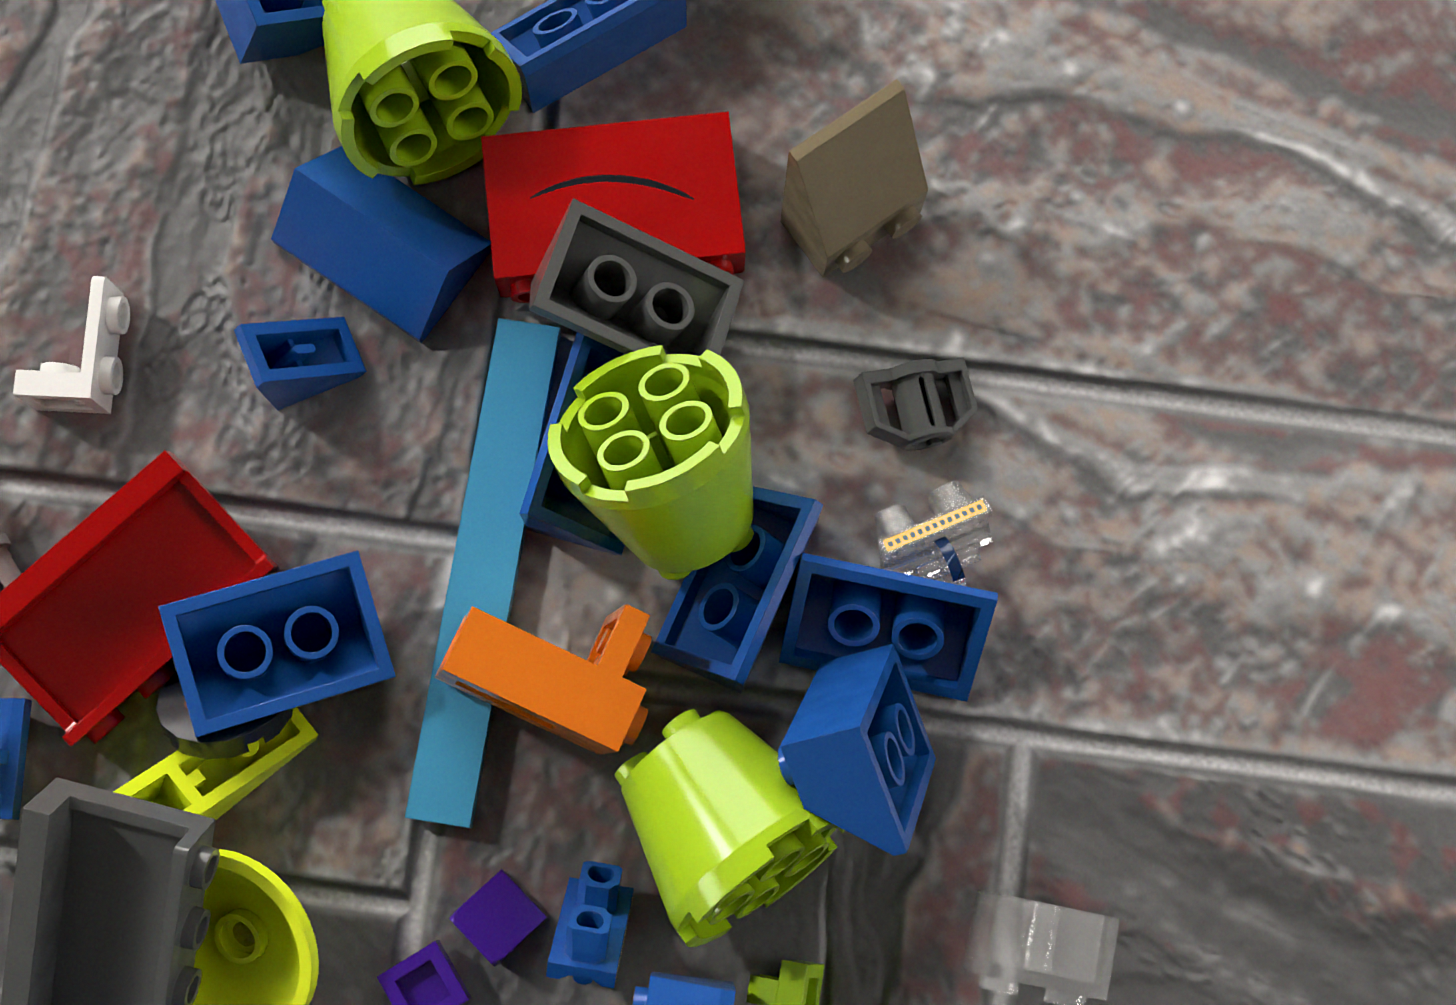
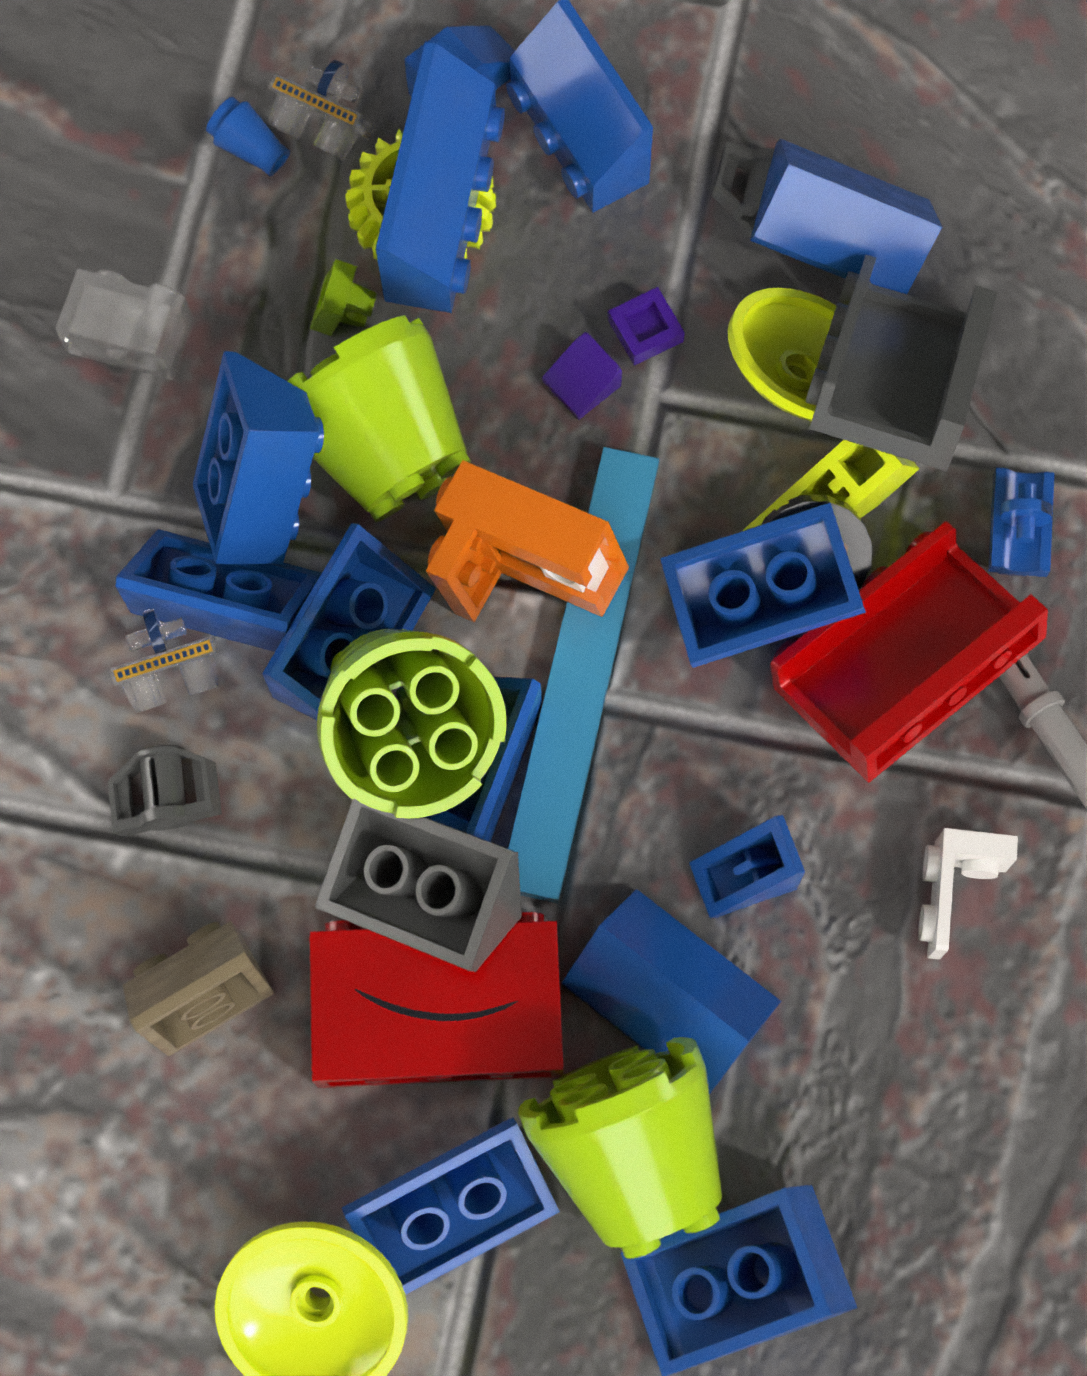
camera: 170 degrees left, 5 degrees down
blue hips [546,861,634,989] -> none

